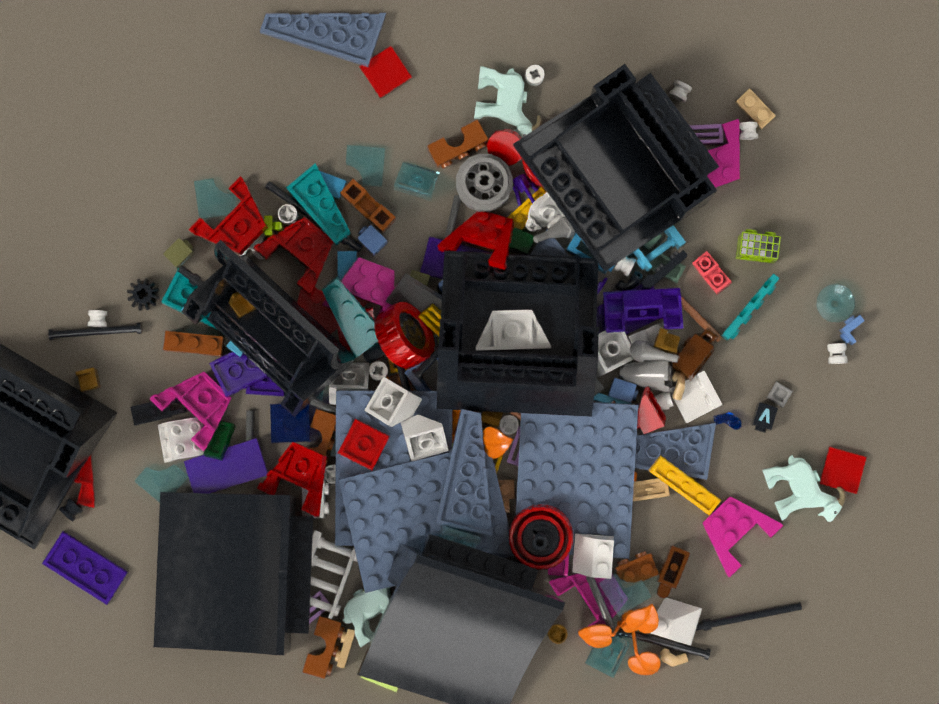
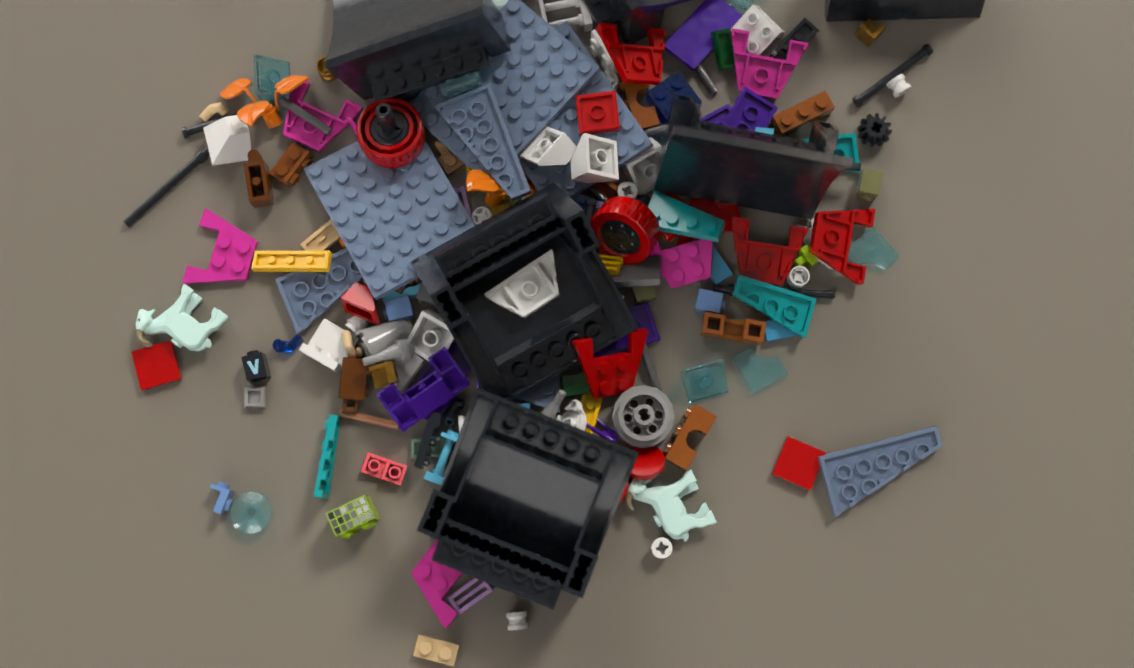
camera: 150 degrees right, 5 degrees down
white slope [572,533,614,579] -> none
clear light blue tile [598,573,652,617] -> none
white wheel [739,122,758,140] -> none
white wheel [827,343,848,364] -> none

